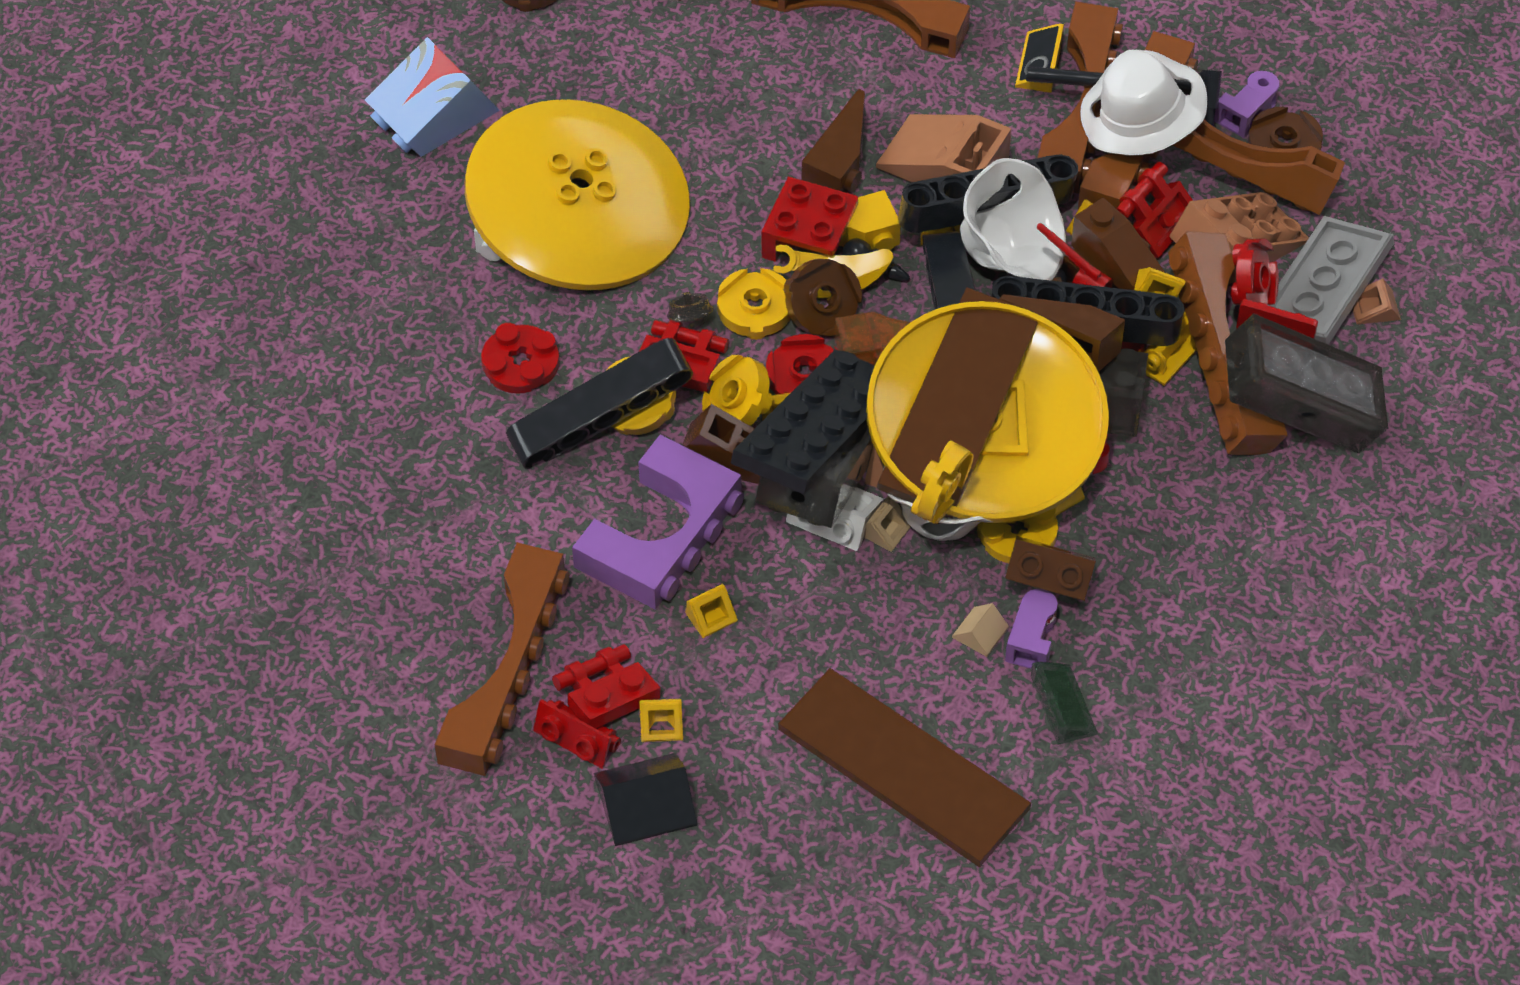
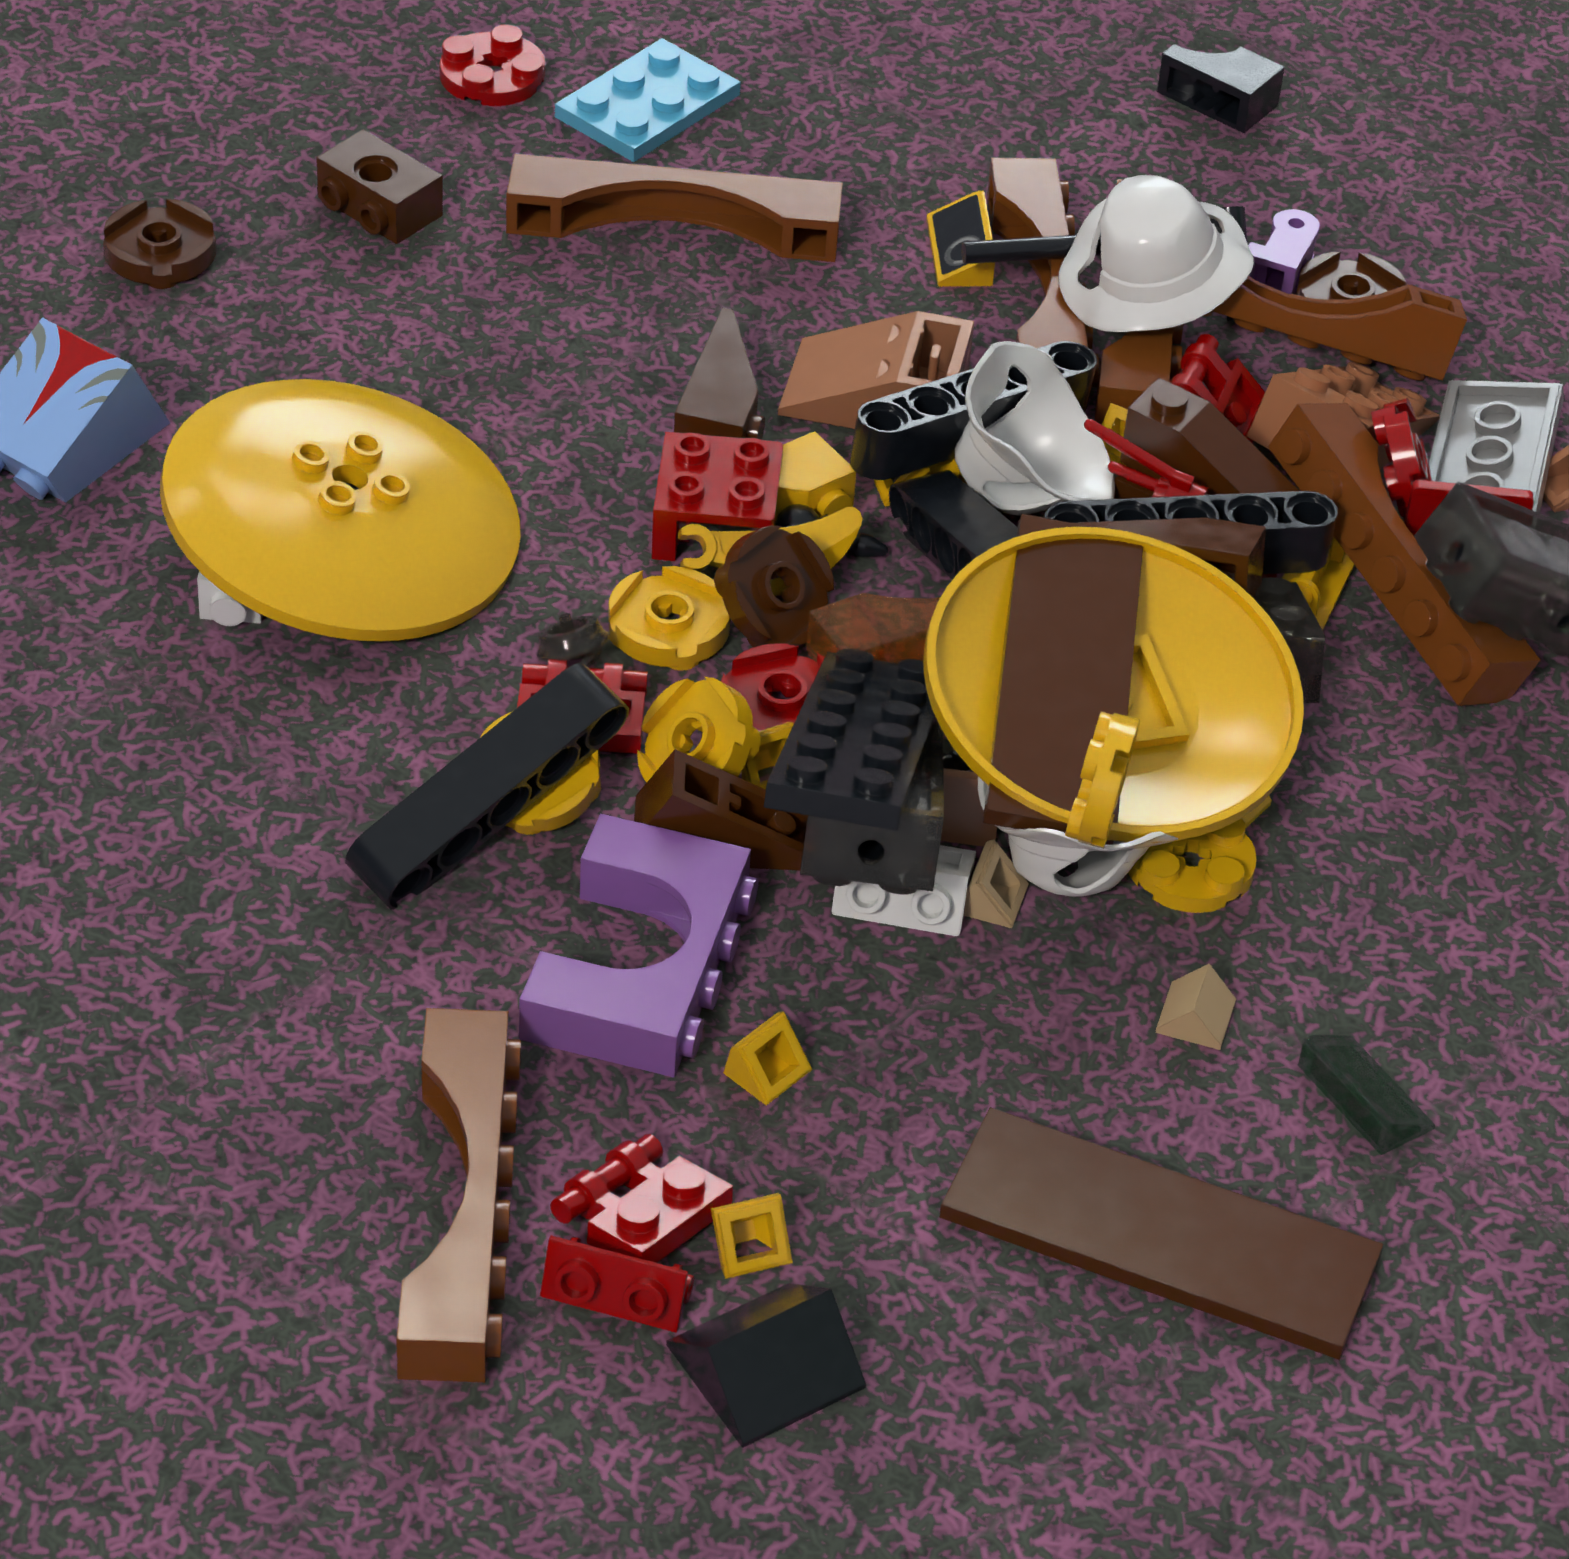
camera: 20 degrees left, 10 degrees down
red plate [481,323,559,394] -> none
reddish brown brick [1005,536,1096,601] -> none
medium lavender leg [1005,589,1058,672] -> none
yellow slope [1134,267,1185,298] -> none

